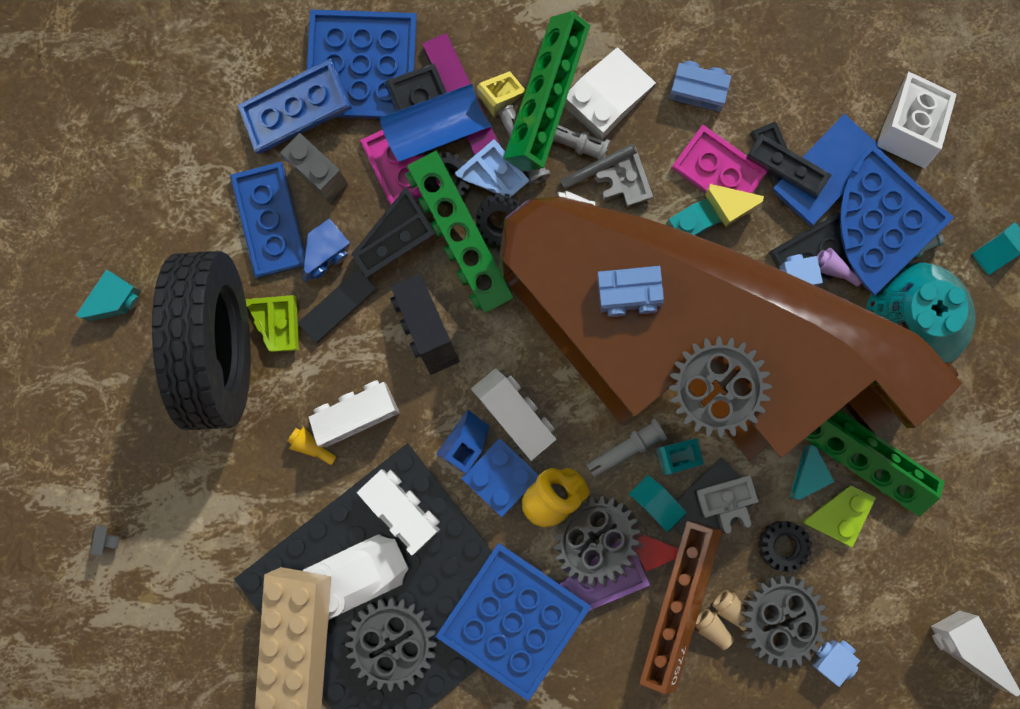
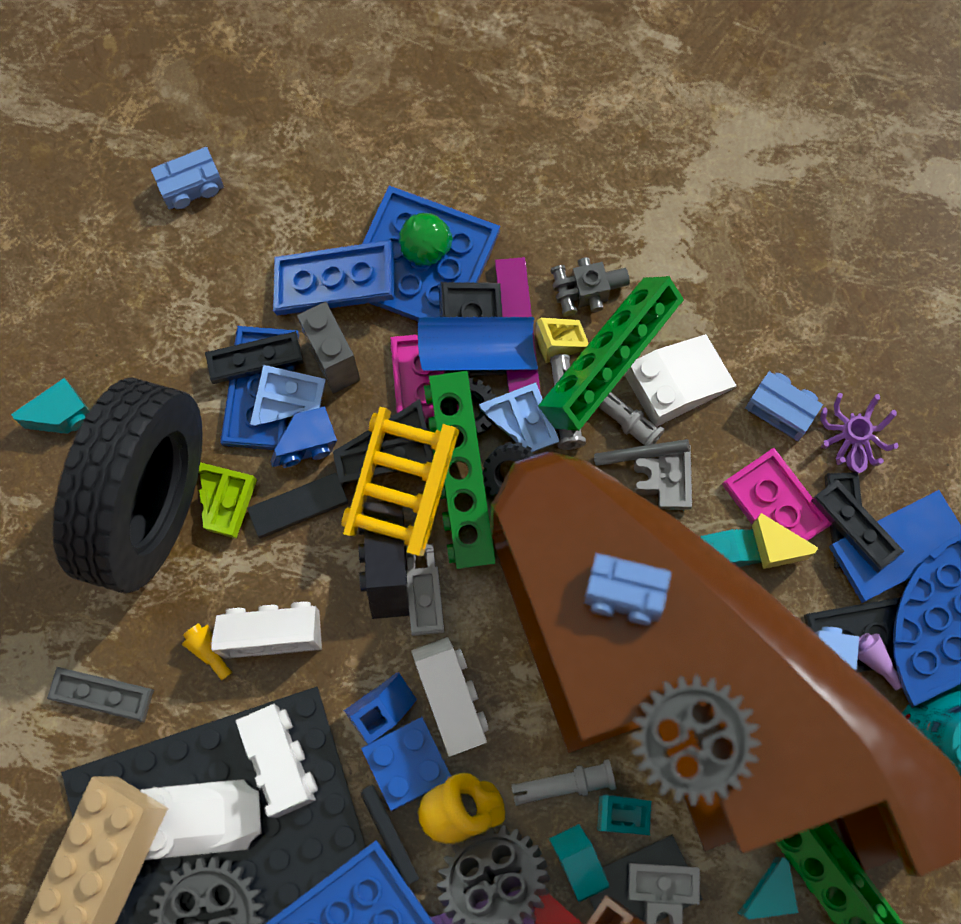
camera: 15 degrees right, 10 degrees down
none -> dark grey tile [47,667,154,722]
none -> medium blue brick [151,147,224,209]
none -> black tile [205,331,304,384]
none -> light blue wing [250,365,326,425]
none -> yellow fence [341,407,459,556]
none -> black tile [361,784,419,885]
none -> green hair [398,213,453,266]
none -> light grey hinge [406,544,444,636]
none -> dark grey piece [550,257,630,317]
none -> medium lavender animal [820,393,899,474]

